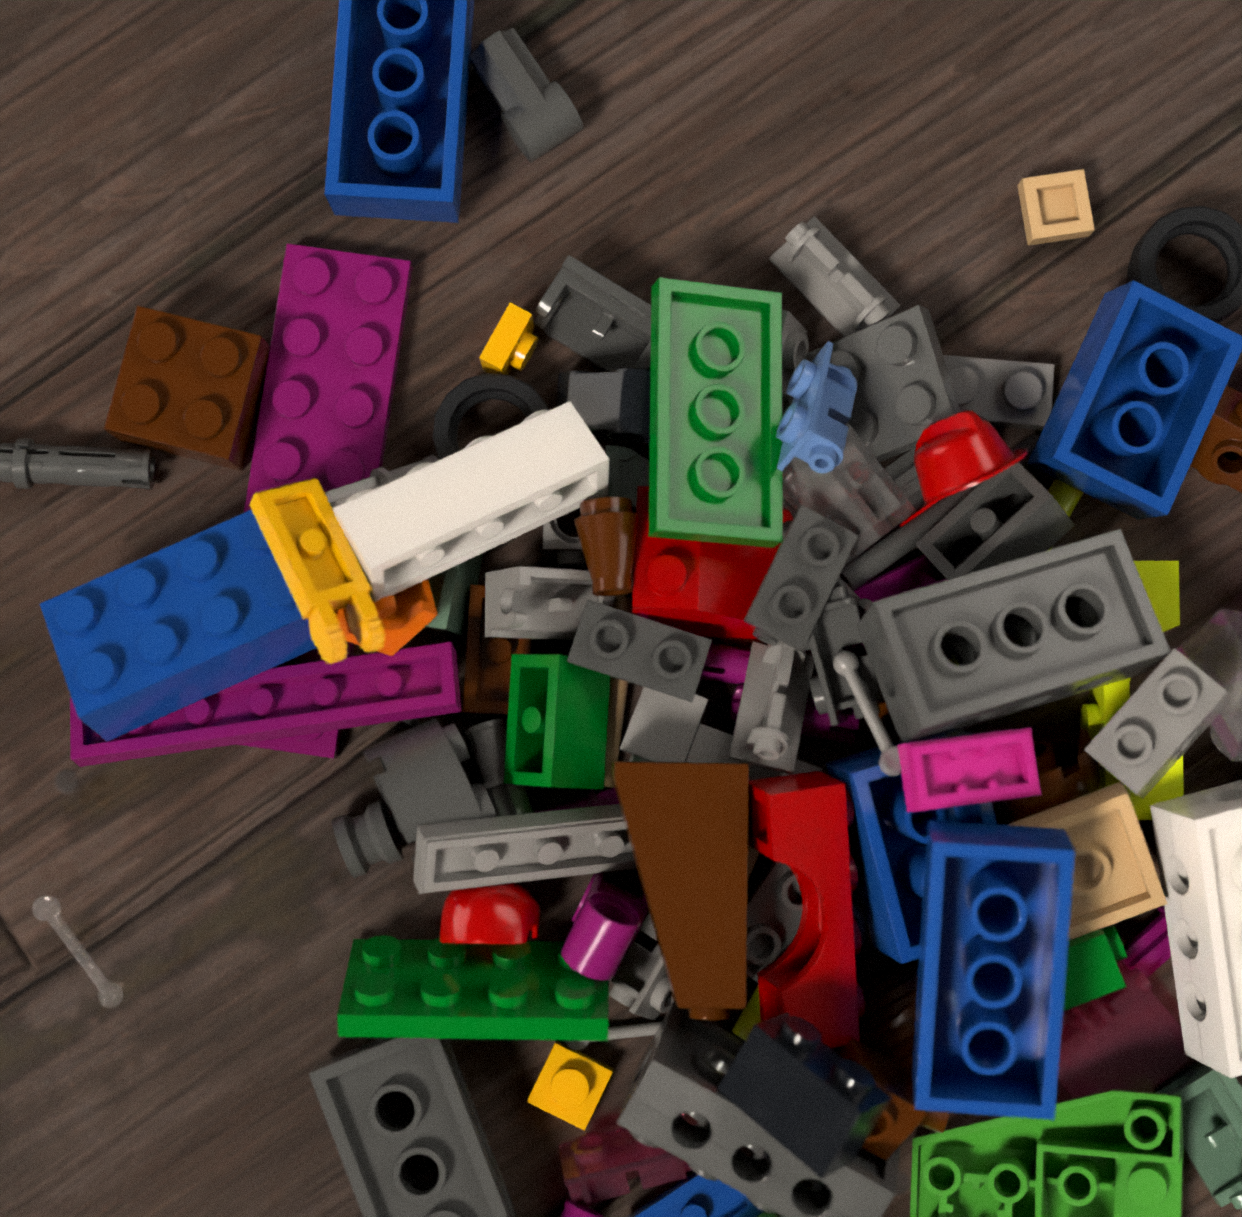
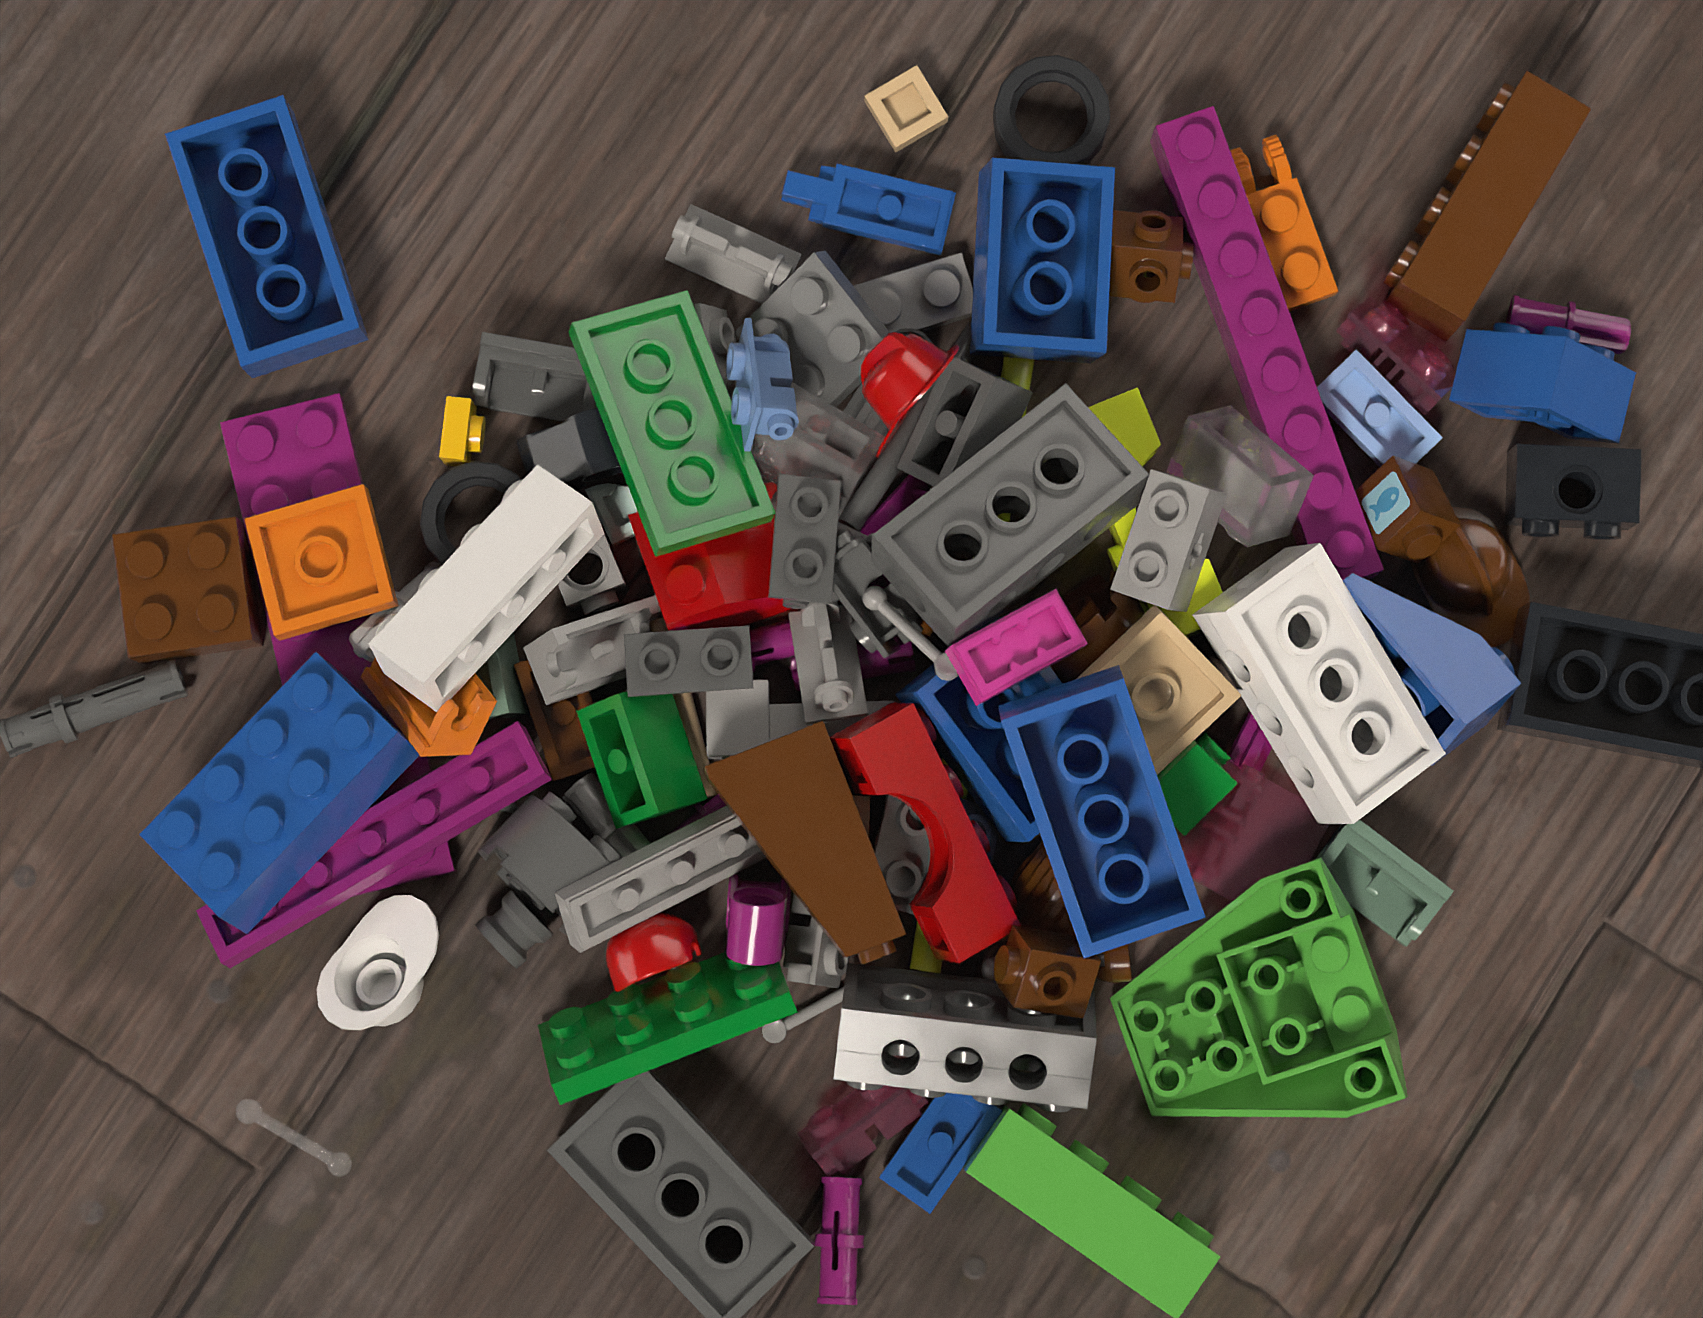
camera: 20 degrees left, 0 degrees up
yellow hinge [250,478,386,664] -> none
dark grey piece [469,28,584,163] -> none
yellow plate [527,1040,613,1131] -> none
reddish brown cone [574,497,639,596] -> none
black brick [717,1013,892,1179] -> none
none -> orange plate [244,484,399,641]
none -> white piece [316,895,439,1030]
none -> blue hinge [781,164,956,255]

